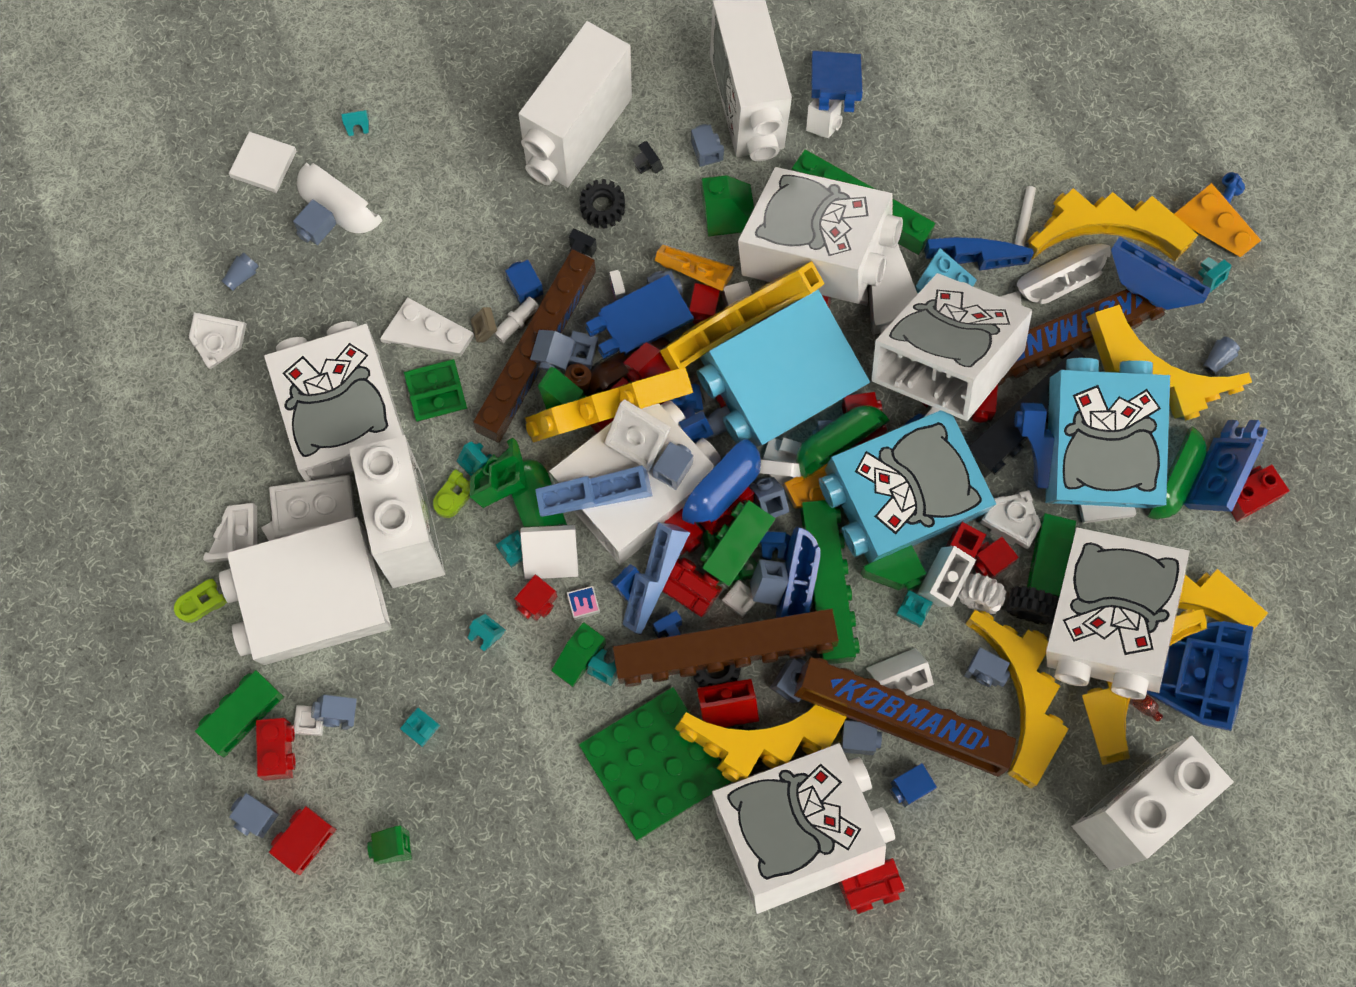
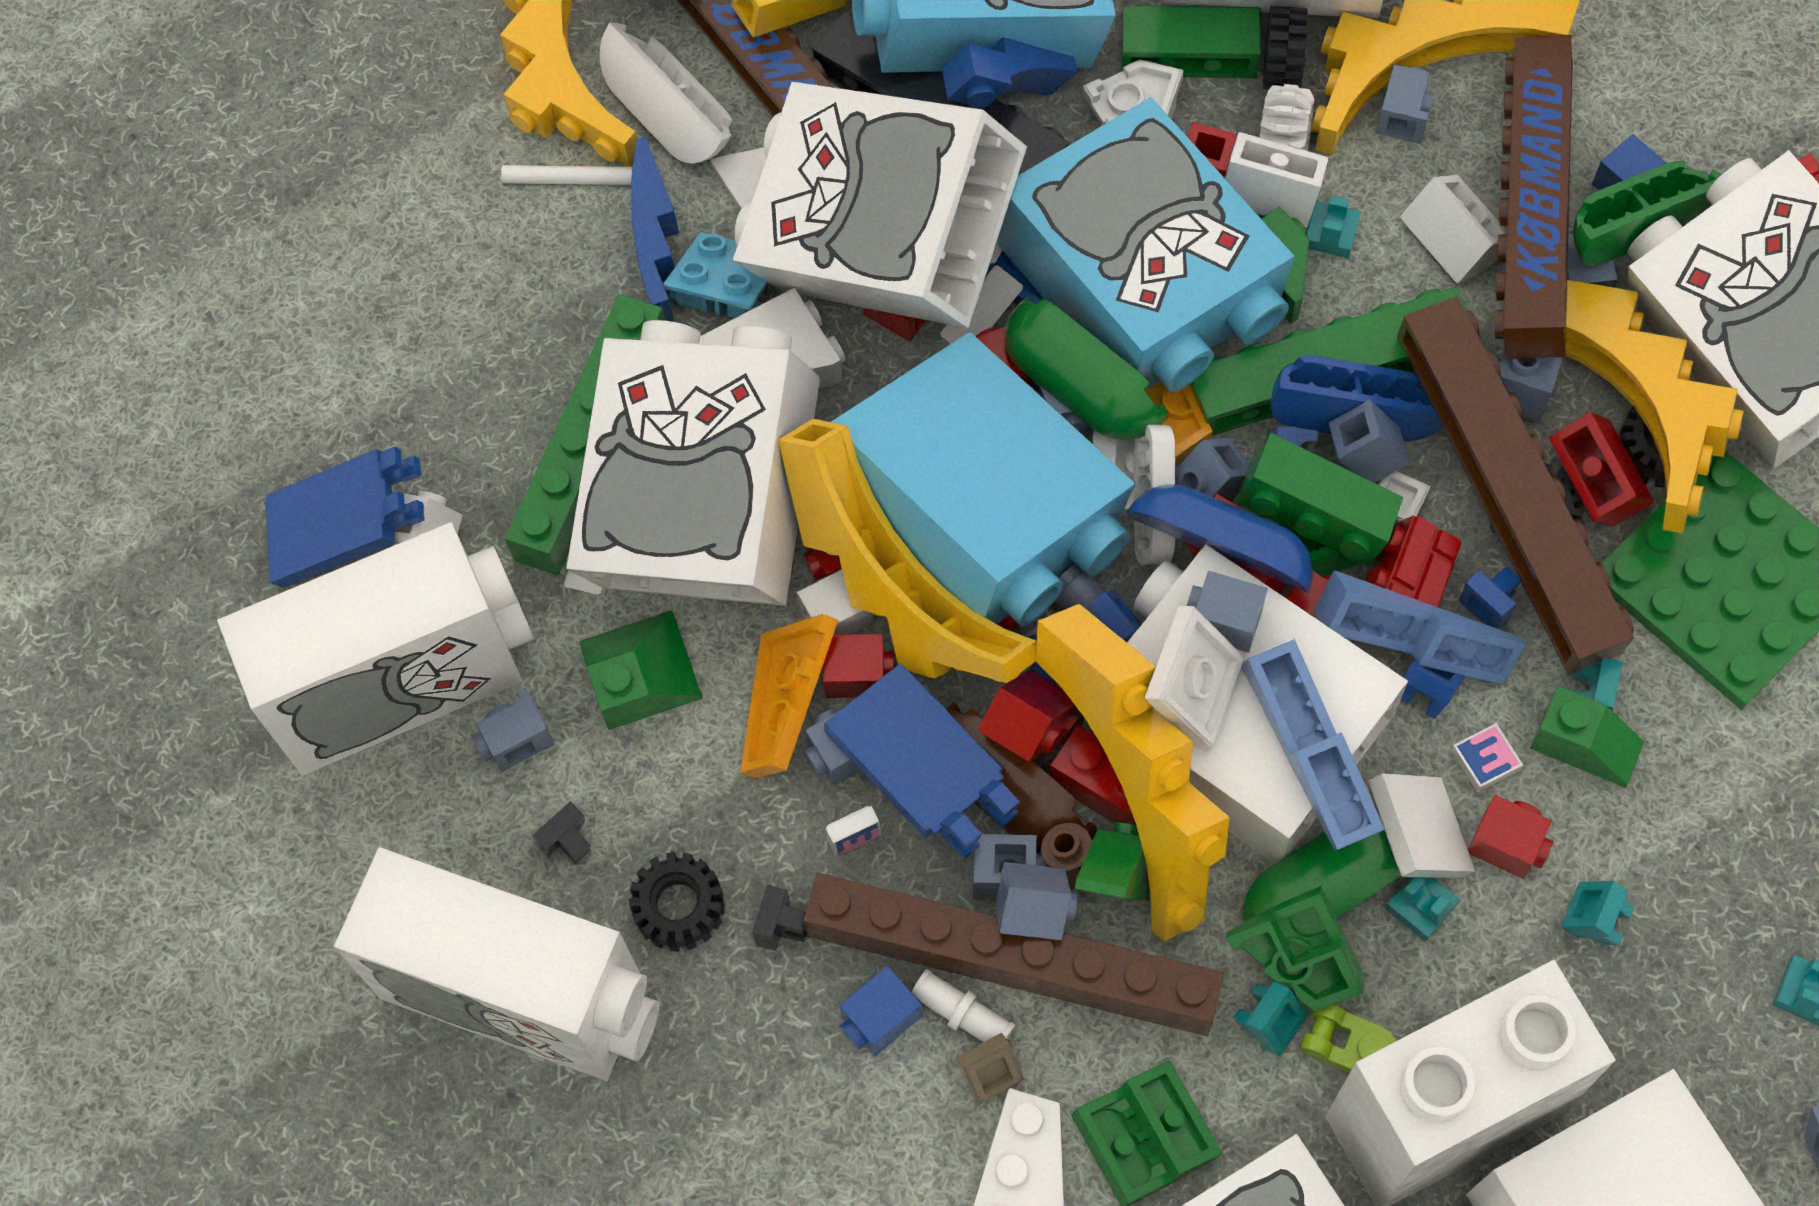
camera: 95 degrees left, 5 degrees down
red brick [973,537,1019,579] -> none
none -> white sticker [941,266,1023,344]
none -> green brick [1573,161,1722,266]

